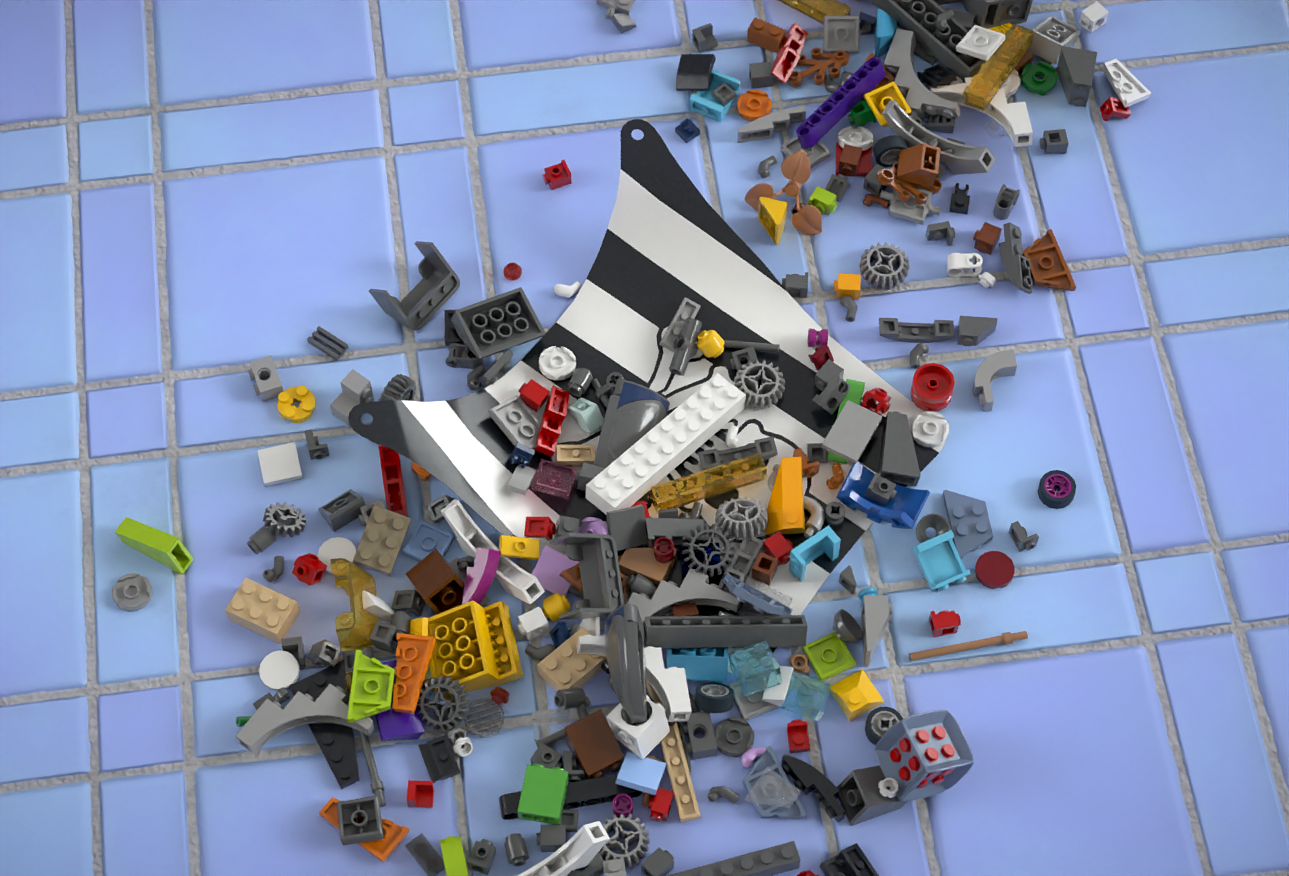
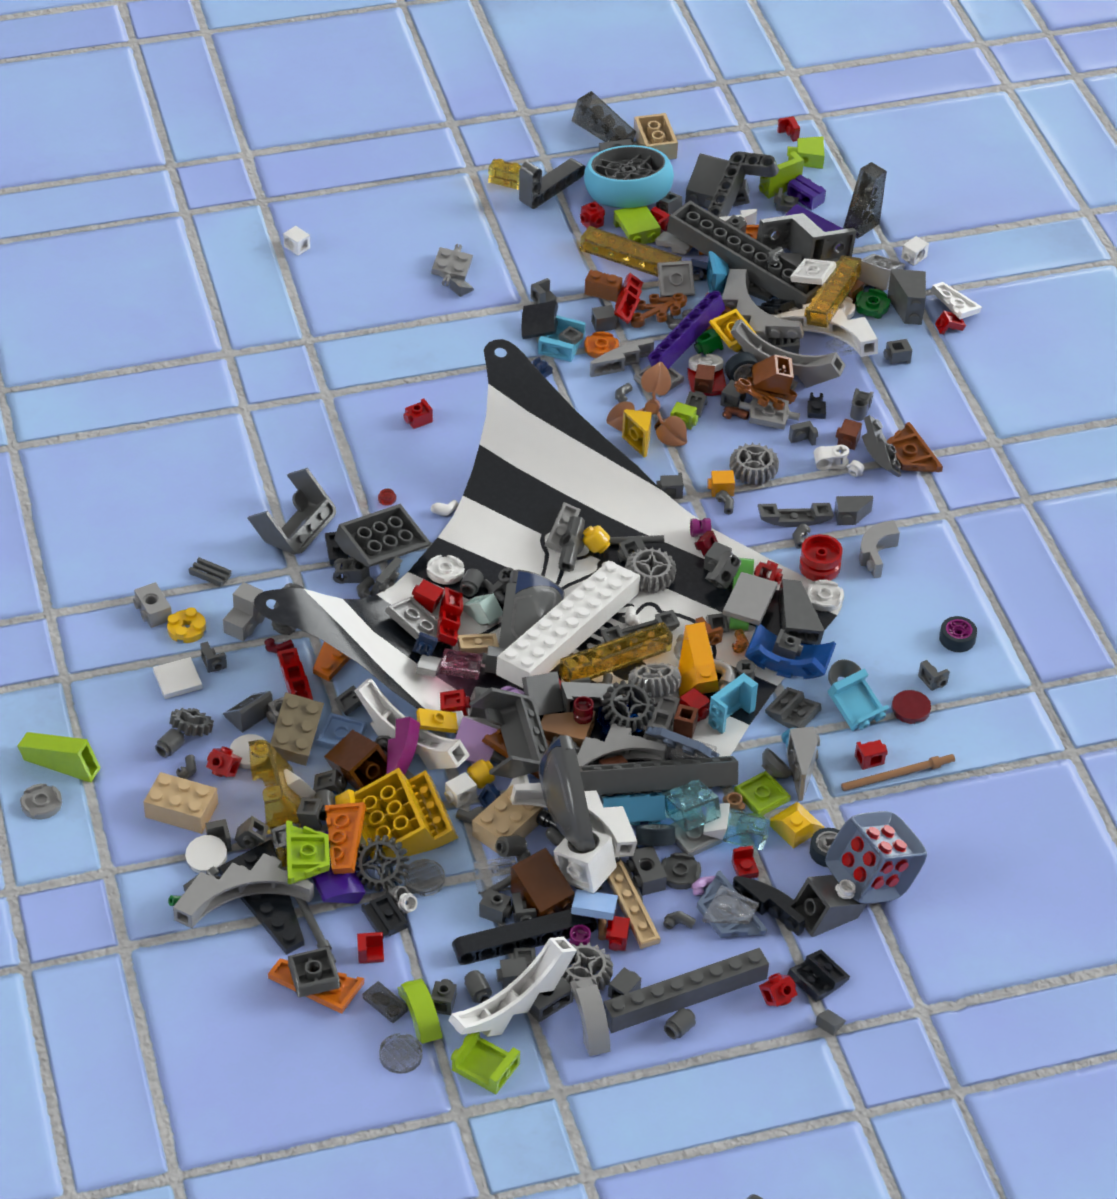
camera: 10 degrees left, 15 degrees down
clear red plate [490,686,510,704] -> none
bright green brick [518,764,569,825] -> none
dark grey slope [839,565,857,594] -> none
sand blue wing [943,490,993,559] -> none
none -> dark grey slope [765,687,822,729]

